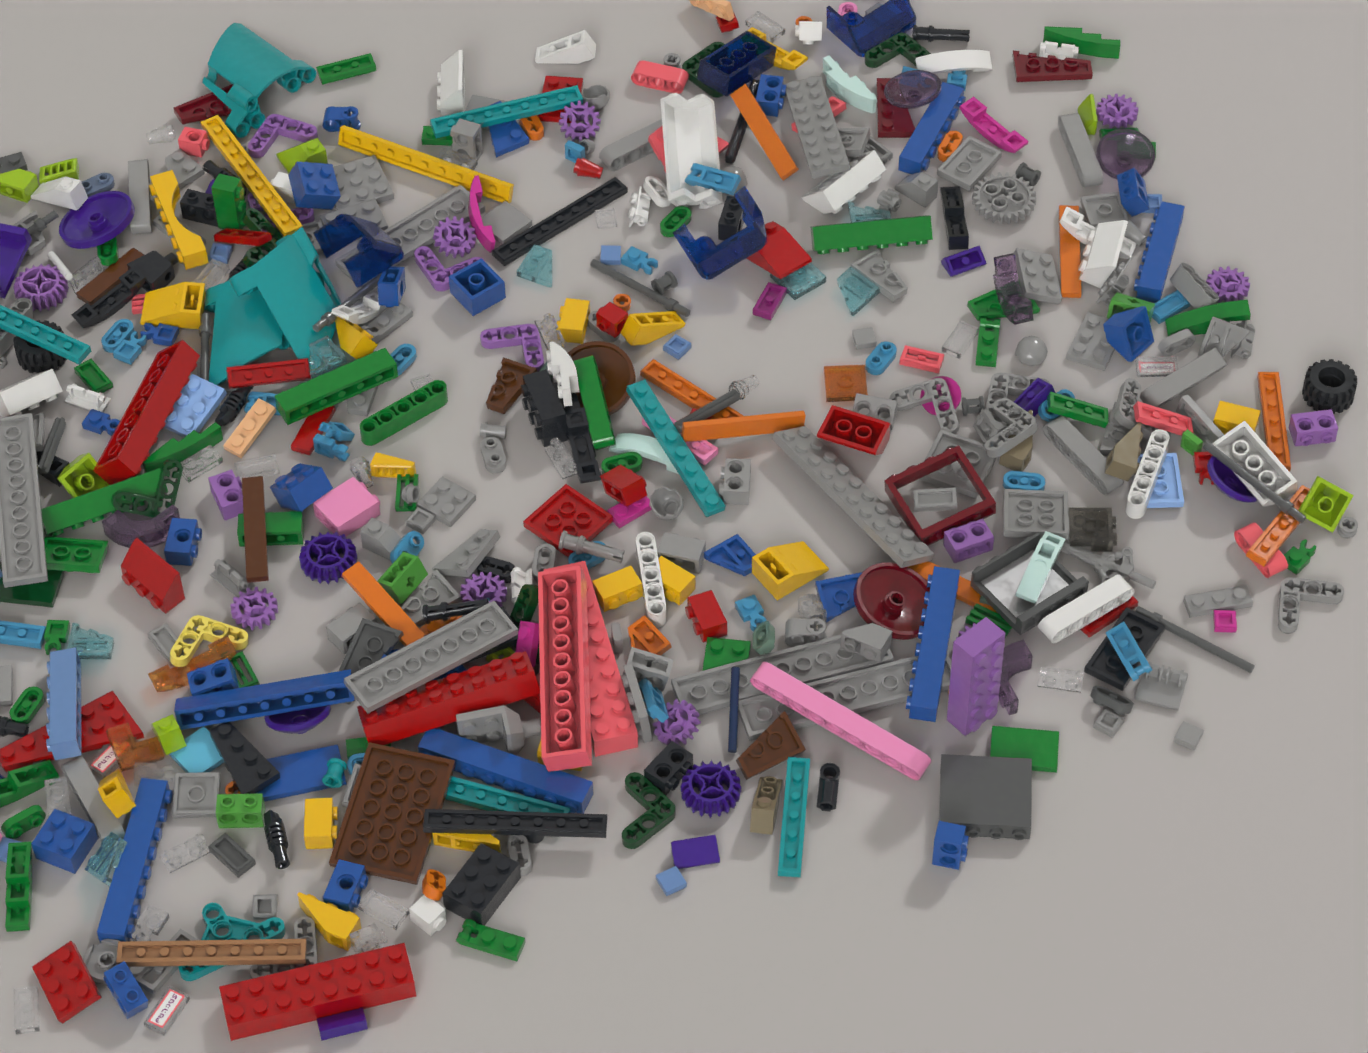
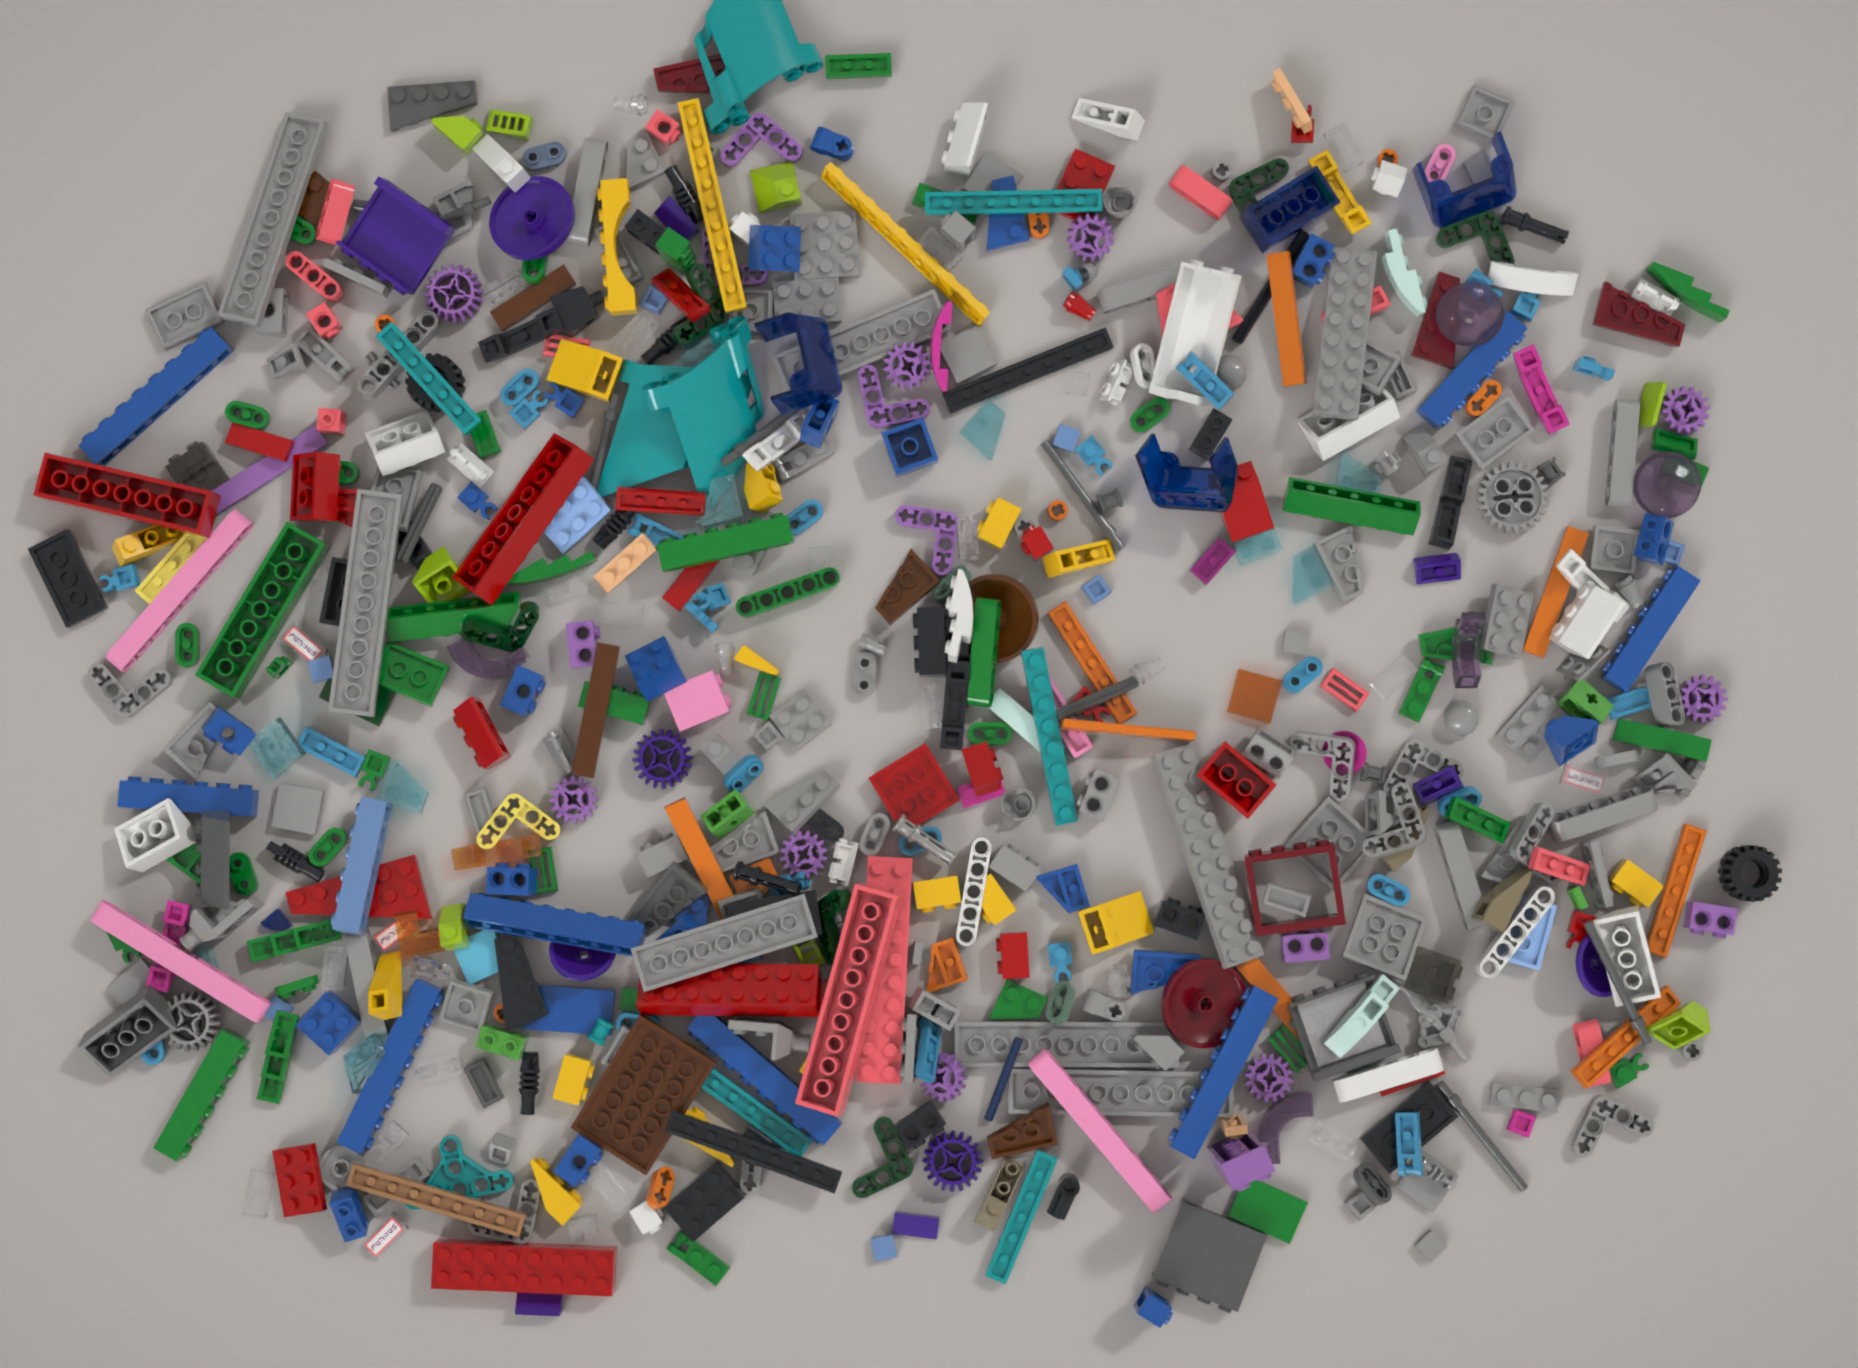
camera: 20 degrees right, 35 degrees up
white bar [48,251,73,280] -> none
light grey plate [402,483,420,504] -> none
dark pink plate [515,621,539,667] -> none
none -> black brick [1153,897,1205,940]
none -> dark azure plate [1572,356,1615,381]

